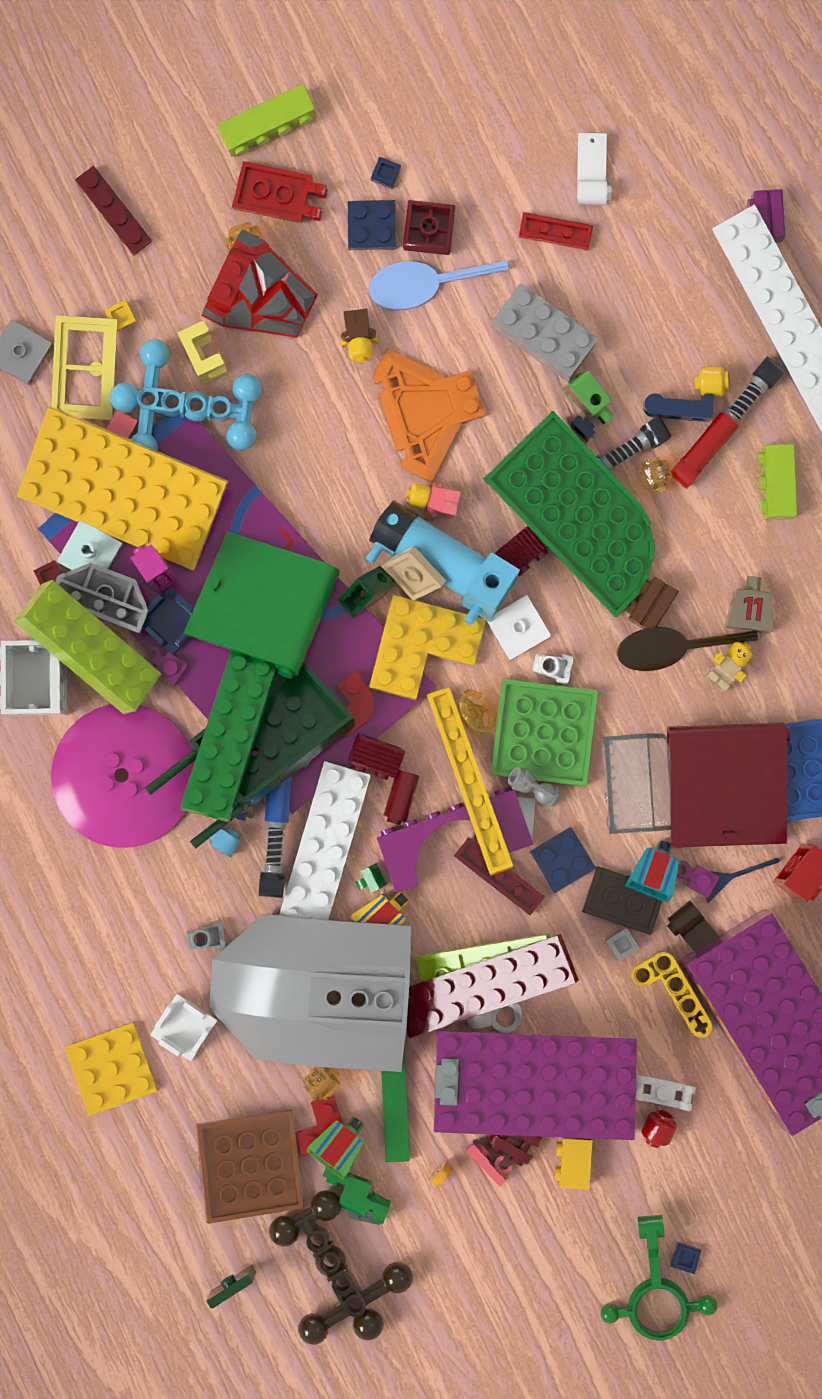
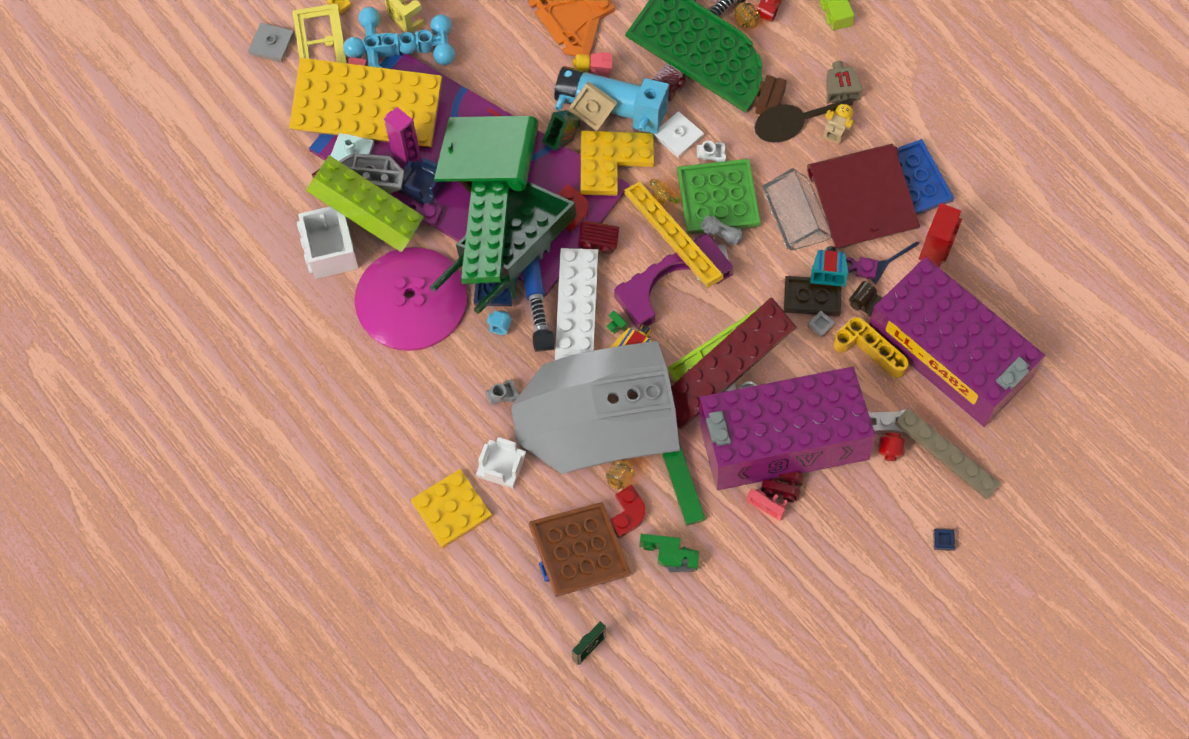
camera: 15 degrees left, 20 degrees down
dark brown piece [269,1190,413,1345] -> none
torso [306,1116,364,1180] -> none
dark red brick [383,770,420,825] -> none
light orange tile [429,1161,452,1186] -> none
dark red plate [454,837,545,916] -> none
dark blue plate [529,827,596,893] -> none
yellow brick [554,1137,592,1190] -> none
green piece [600,1215,717,1341] -> none
none -> dark tan plate [894,408,1000,500]

